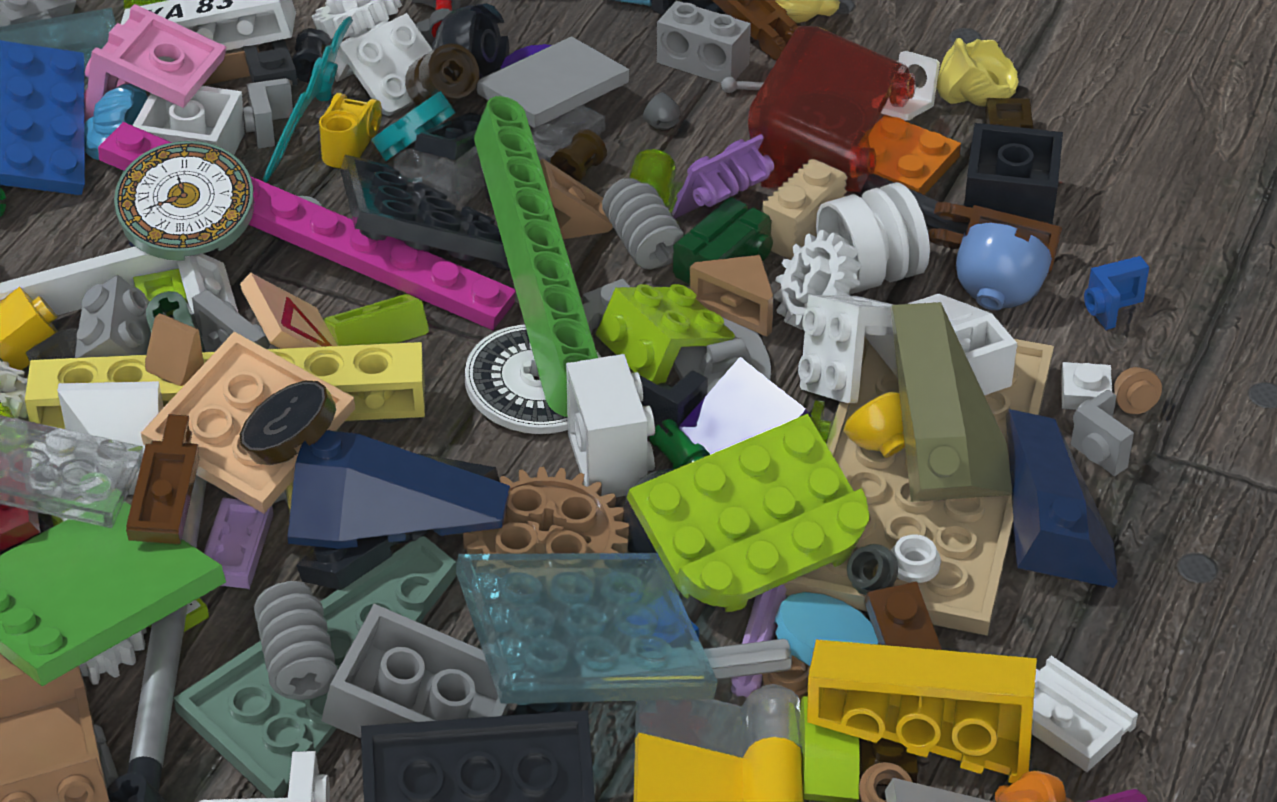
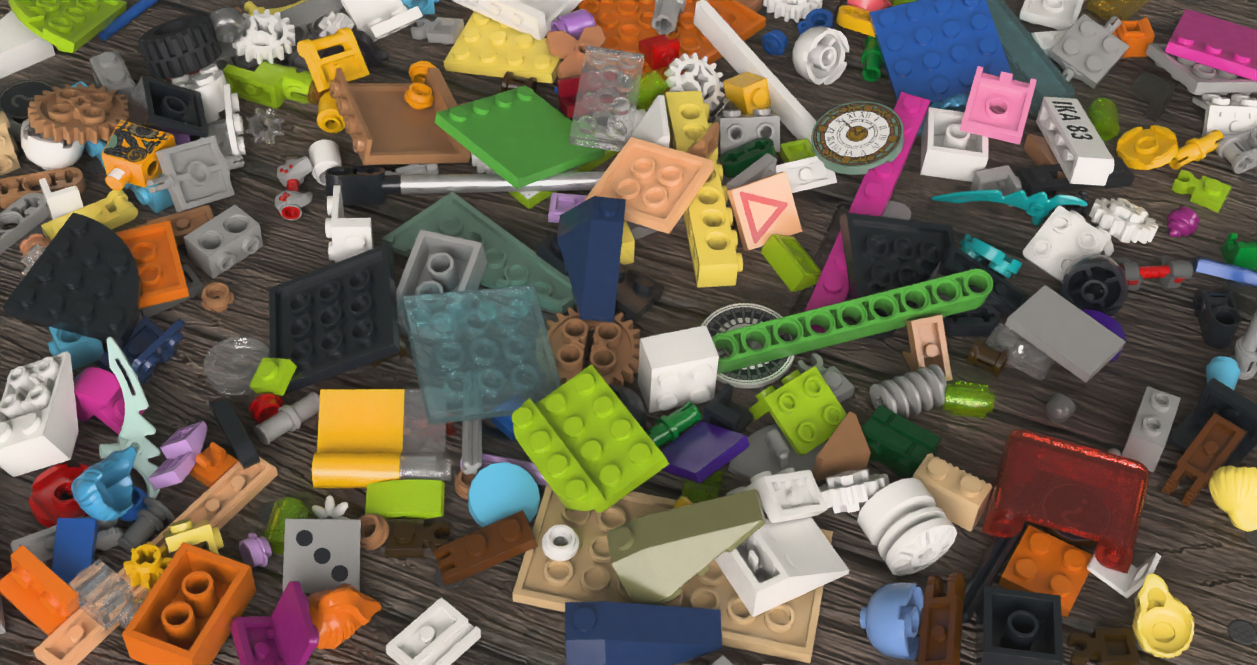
camera: 85 degrees right, 5 degrees up
reddish brown hinge [126,414,199,544] -> none
tile [239,380,336,465] -> none
light grey piece [254,581,338,700] -> none
yellow piece [319,93,382,168] -> none
dark brown wheel [405,43,479,106] -> none
medium lavender hinge [671,134,774,219] -> none
yellow wedge [807,639,1037,783] -> none
pearl dark grey plate [847,544,898,595] -> none

